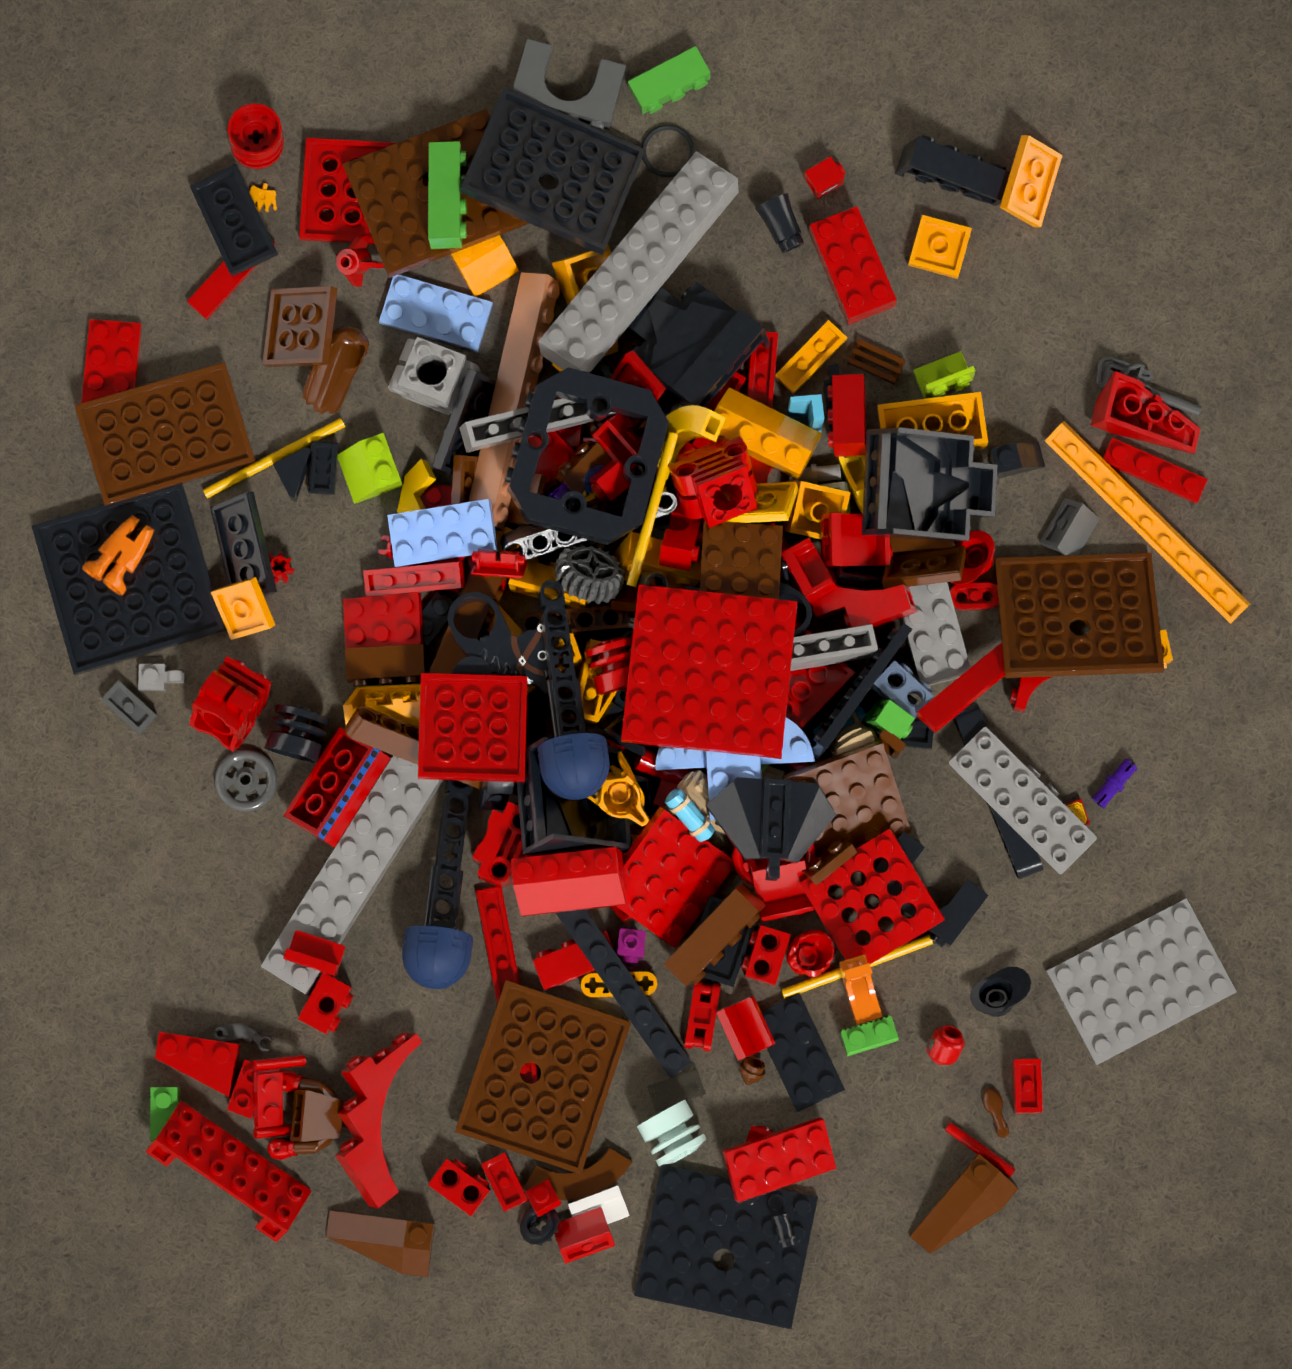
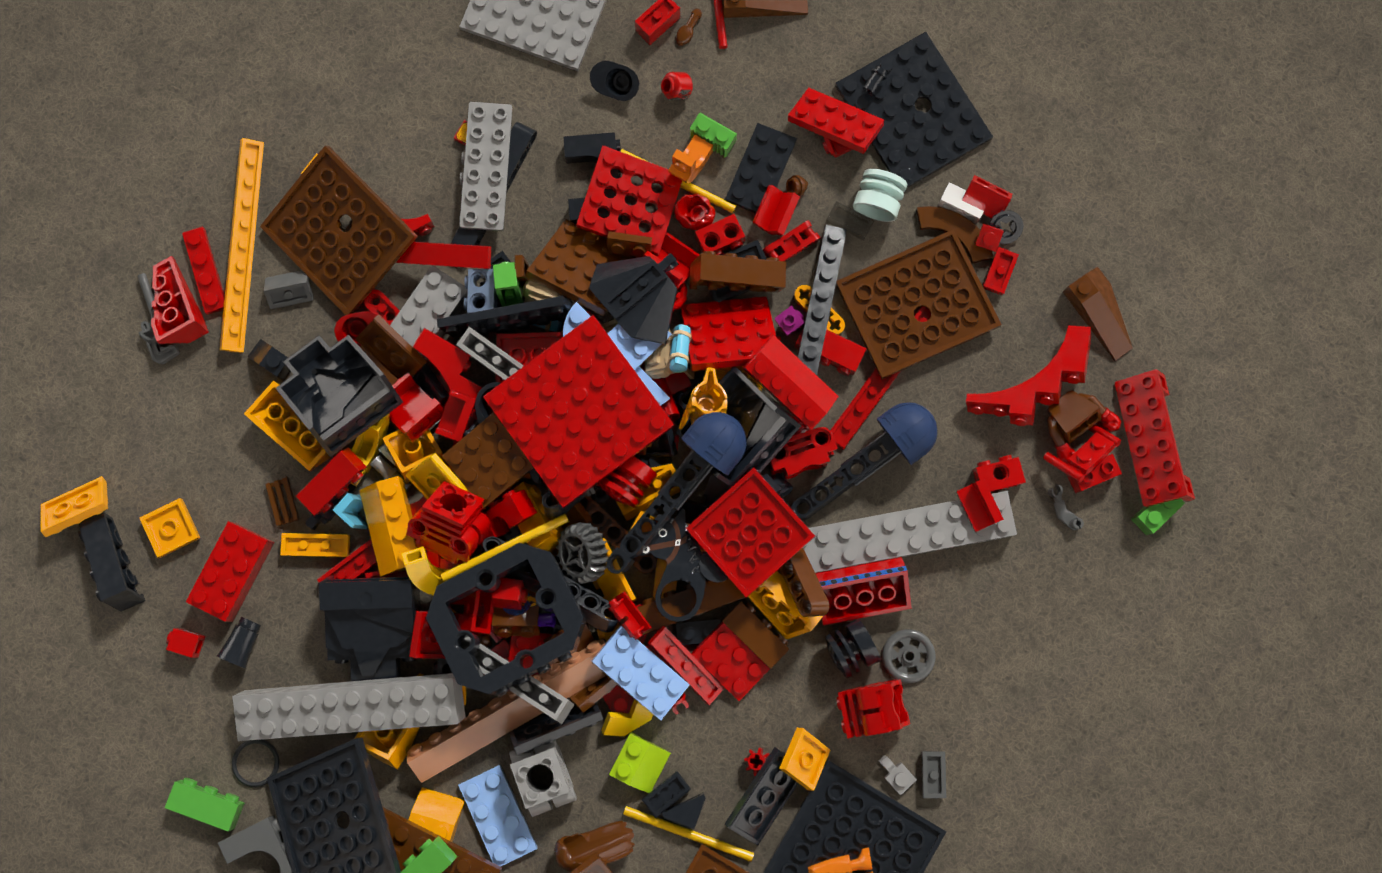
camera: 135 degrees left, 0 degrees up
red wedge [155,1032,241,1098] -> none
red brick [428,1158,491,1217] -> none
lime bracket [913,351,976,399] -> none
dark purple pin [1091,758,1138,809] -> none

